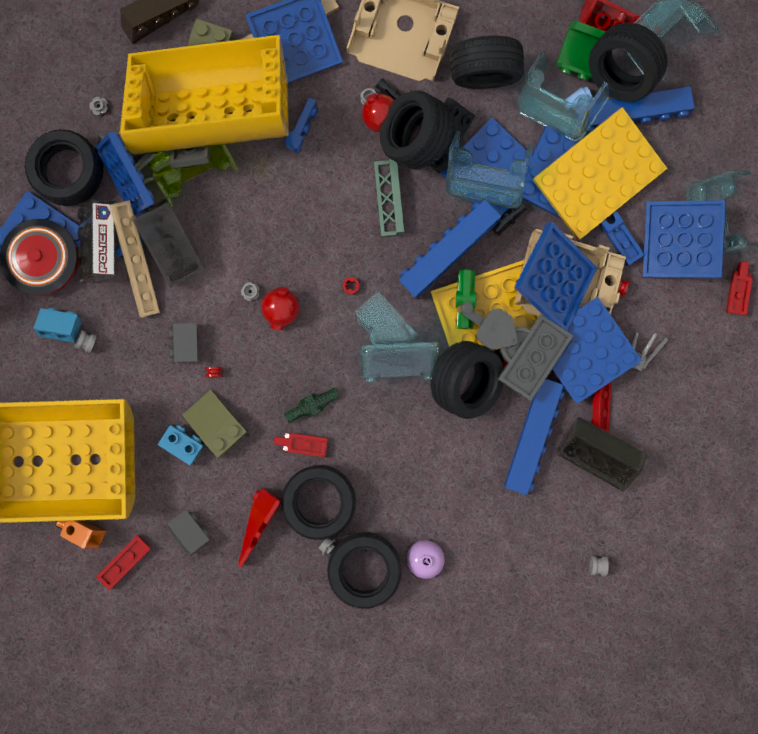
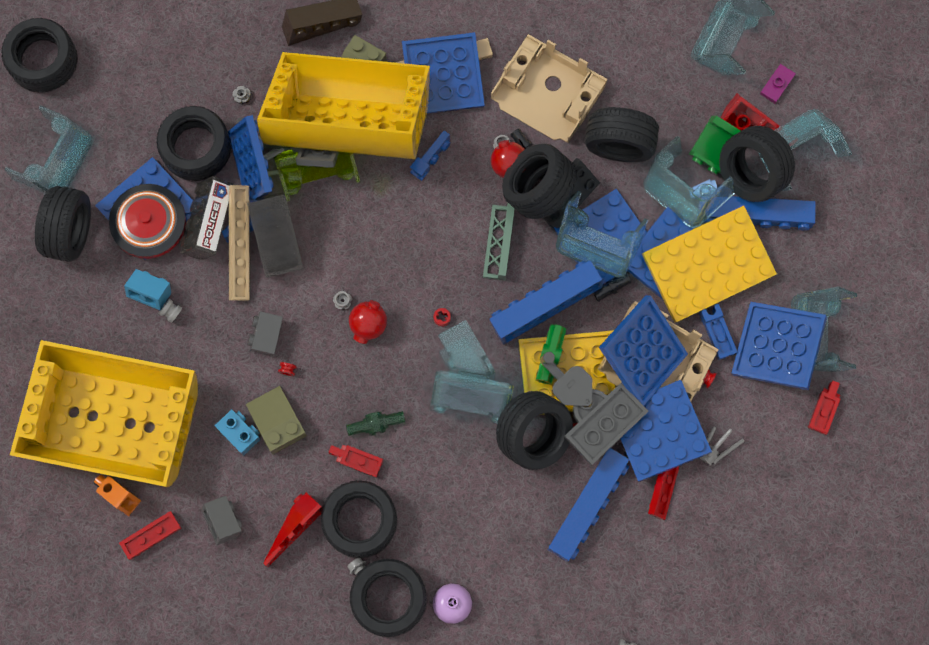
camera: 10 degrees right, 10 degrees down
clear smoke brick [556,417,647,492] -> none

